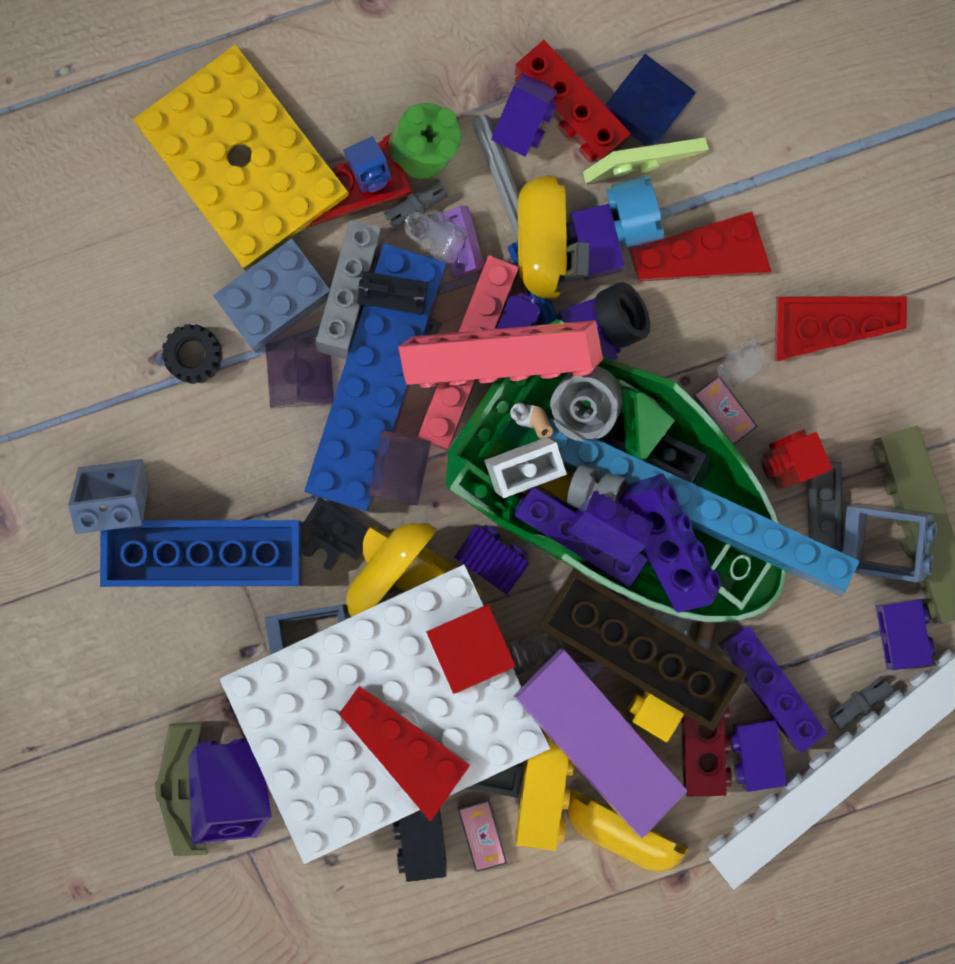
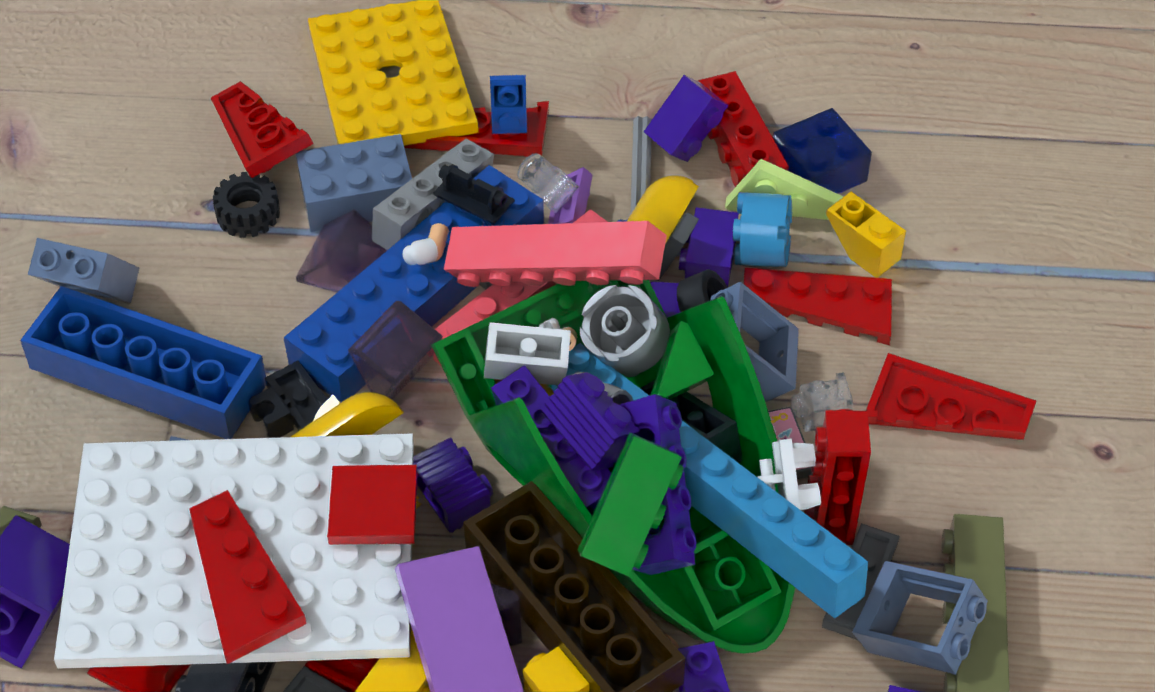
camera: 25 degrees right, 35 degrees down
dark grey pin [383,179,449,230] -> none
bright green brick [389,103,461,179] -> none
none -> red wing [211,81,314,178]
none -> white arm [402,223,449,265]
none -> green brick [578,433,684,577]
none -> sand blue window [711,282,799,402]
none -> white hips [758,439,821,510]
none -> yellow slope [826,191,906,278]

